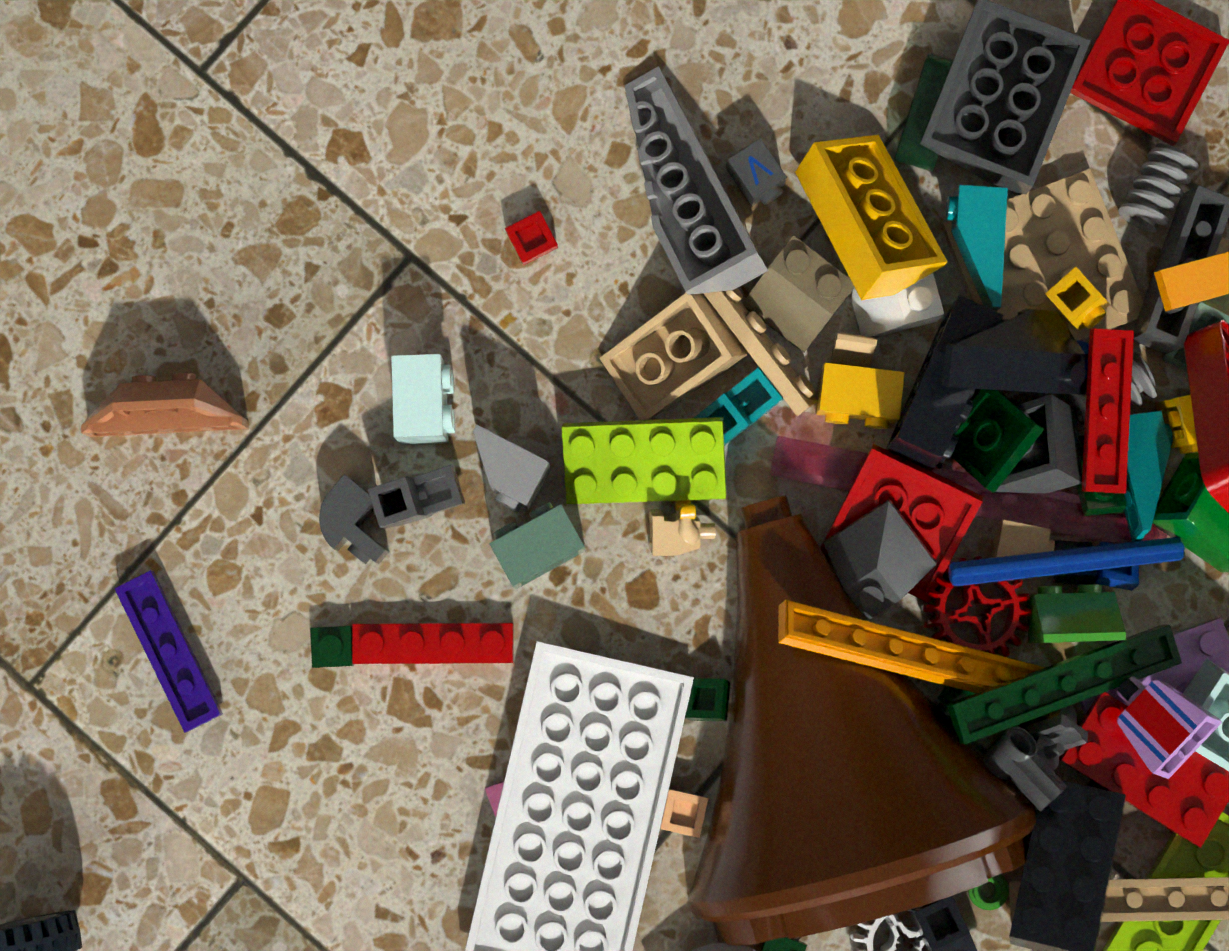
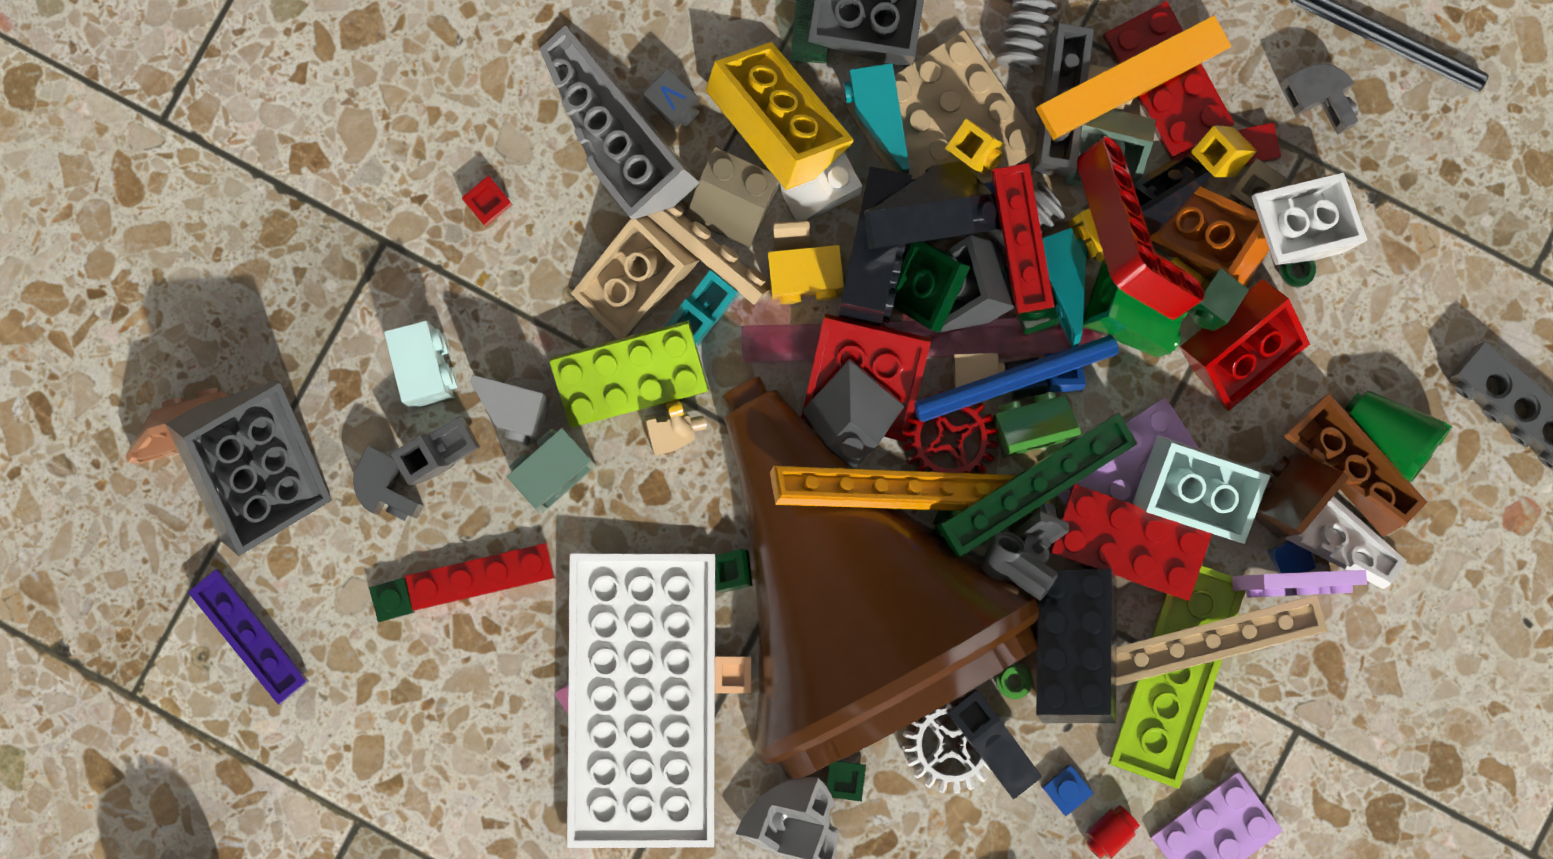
camera: 10 degrees left, 0 degrees up
torso [1117,677,1222,779] -> none
none -> dark grey slope [166,380,332,556]

